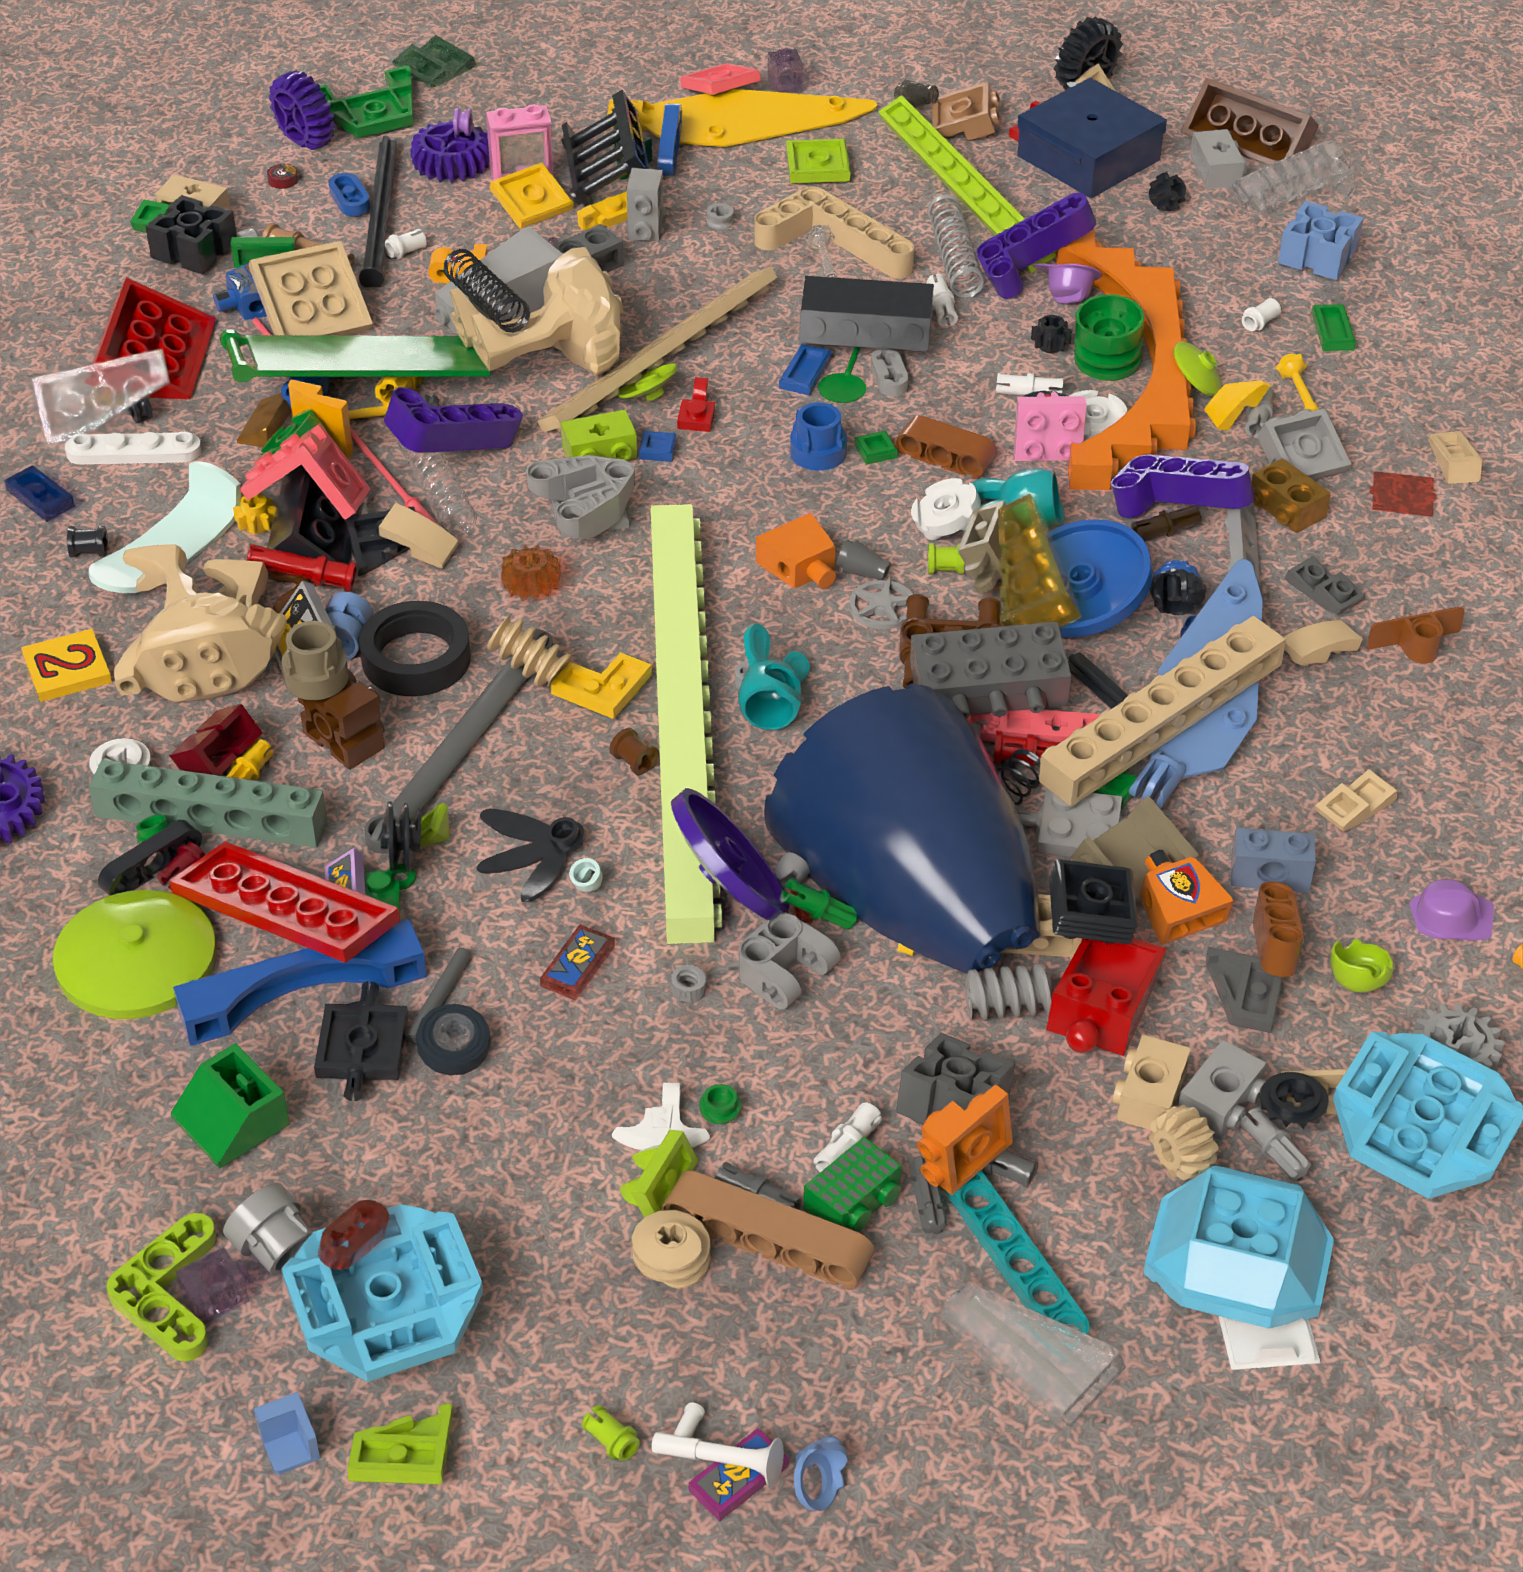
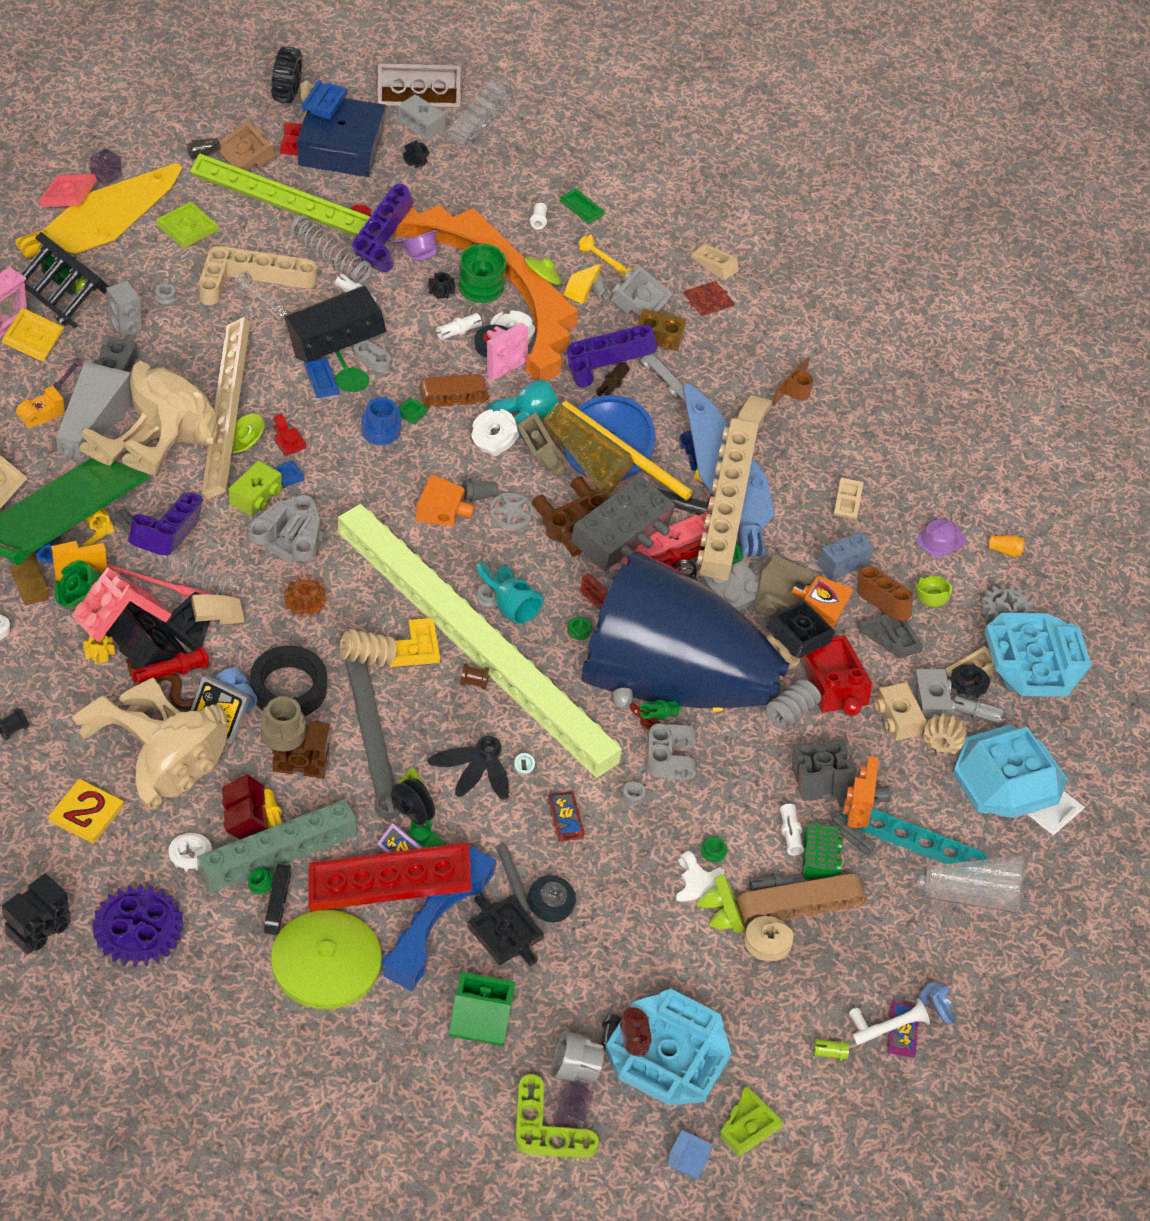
camera: 45 degrees left, 5 degrees up
light aqua piece [88,461,241,593] -> none
dark red pin [157,842,205,890] -> none
black piece [443,249,530,333] -> none
yellow hinge [577,191,628,231] -> none
blue beam [658,103,682,176] -> none
dark purple dish [671,788,789,921] -> none
lime bush [927,543,964,574] -> none
black piece [1150,560,1206,615] -> none
medium blue brick [1278,201,1364,281] -> none
dark grey slope [1284,556,1365,614] -> none
none -> blue plate [302,80,347,120]
none -> yellow piece [560,401,693,500]

